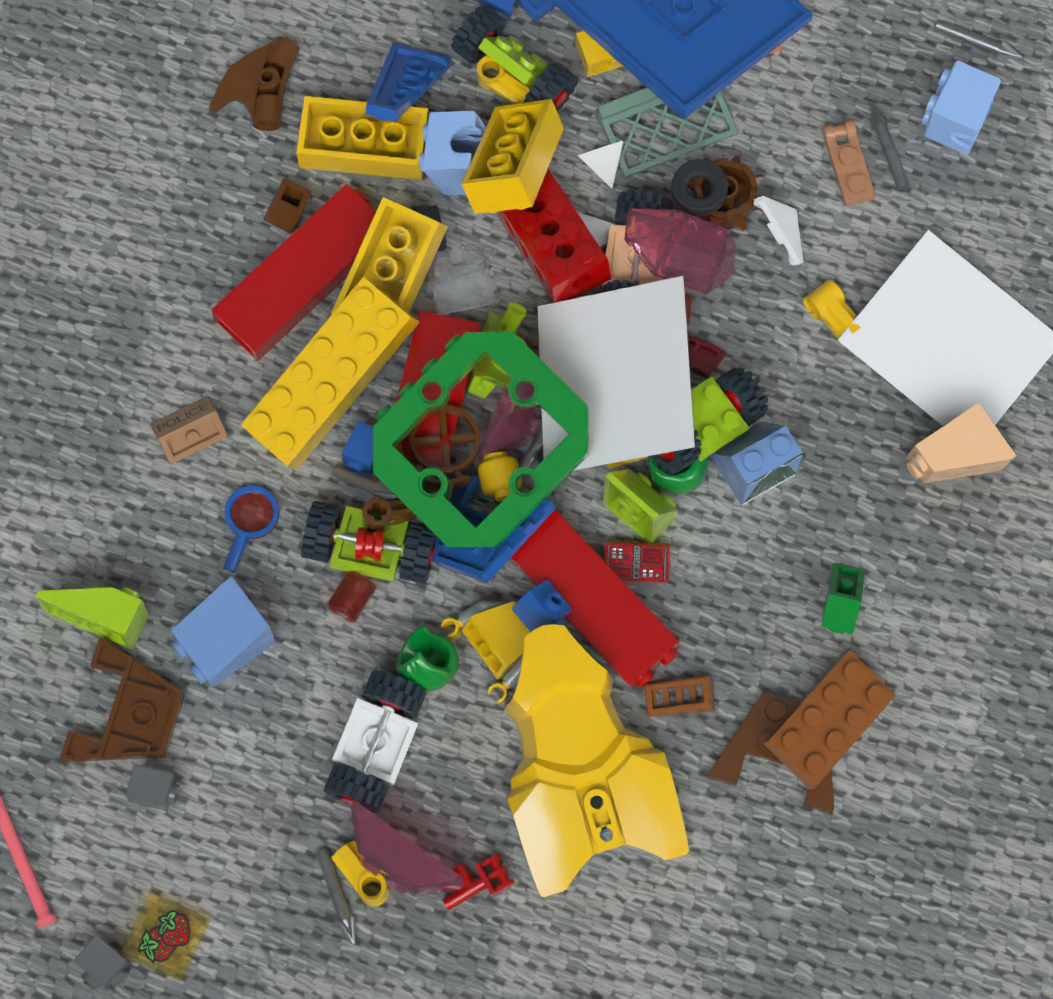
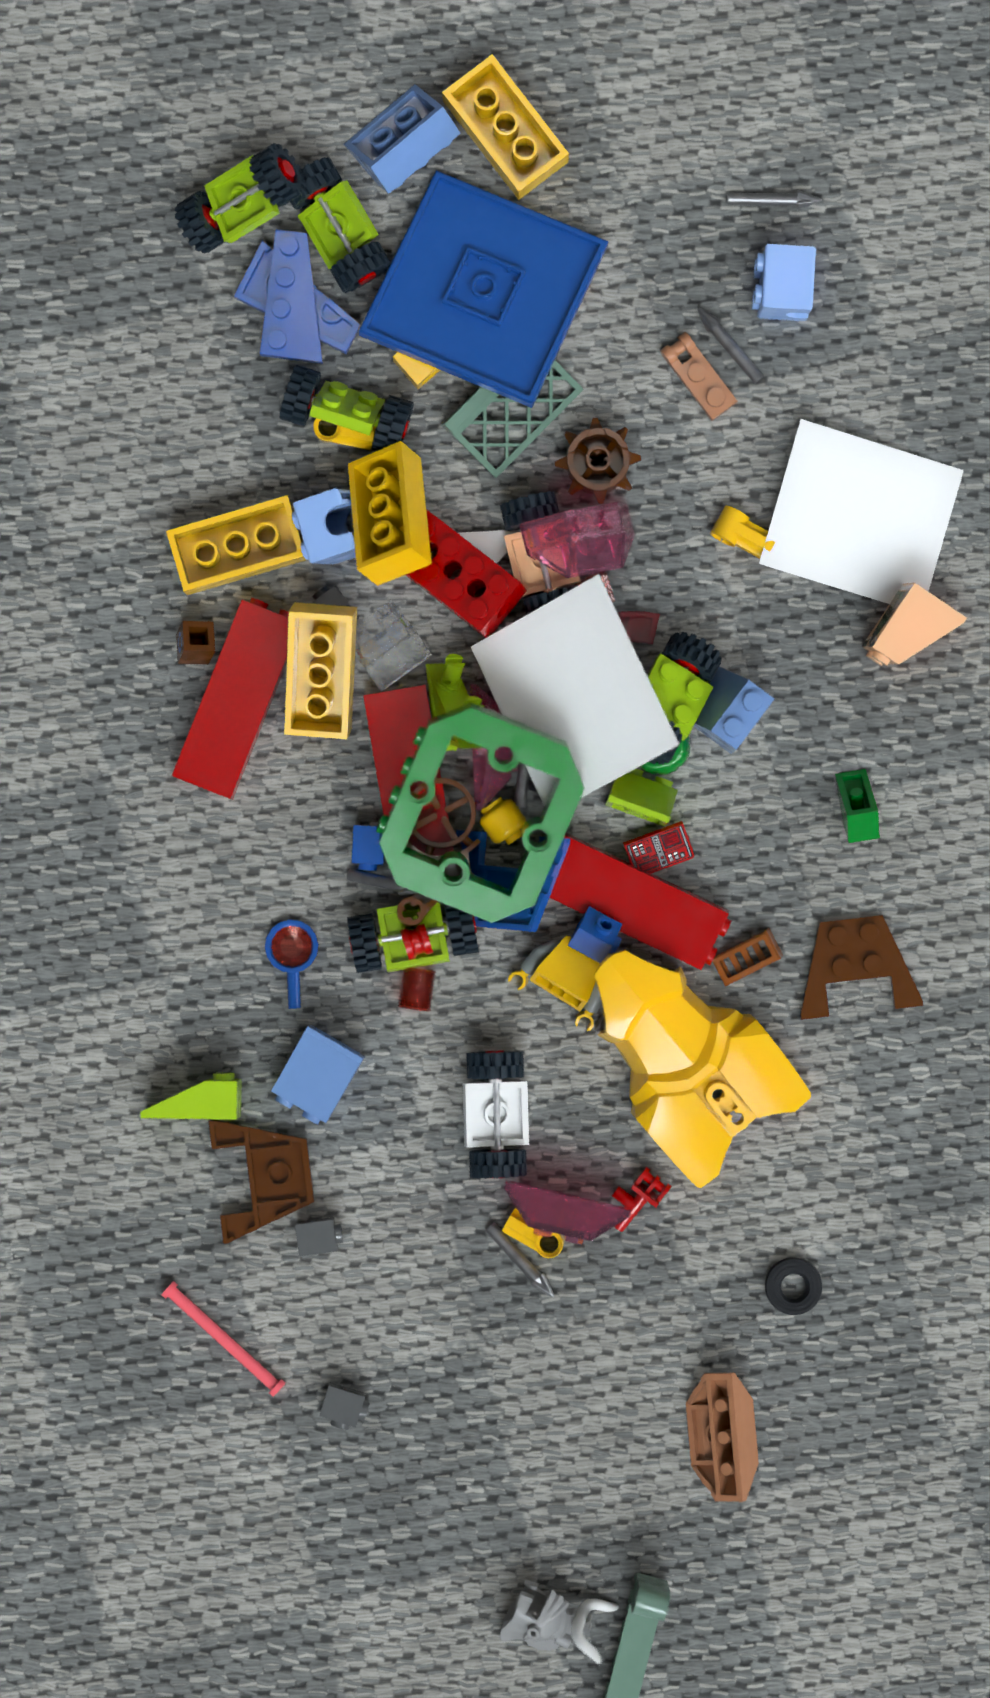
camera: 20 degrees left, 15 degrees up
clear yellow tile [120,893,211,983] -> none
medium nougat panel [150,396,228,464] -> none
reddish brown pin [209,37,300,131] -> none
yellow brick [241,276,419,469] -> none
blue wing [365,43,452,122] -> none
green piece [395,625,459,692] -> none
white sticker [578,141,623,188] -> none
black tyre [671,159,728,217] -> none
white tile [754,196,803,265] -> none
dark orange plate [763,650,896,790] -> none

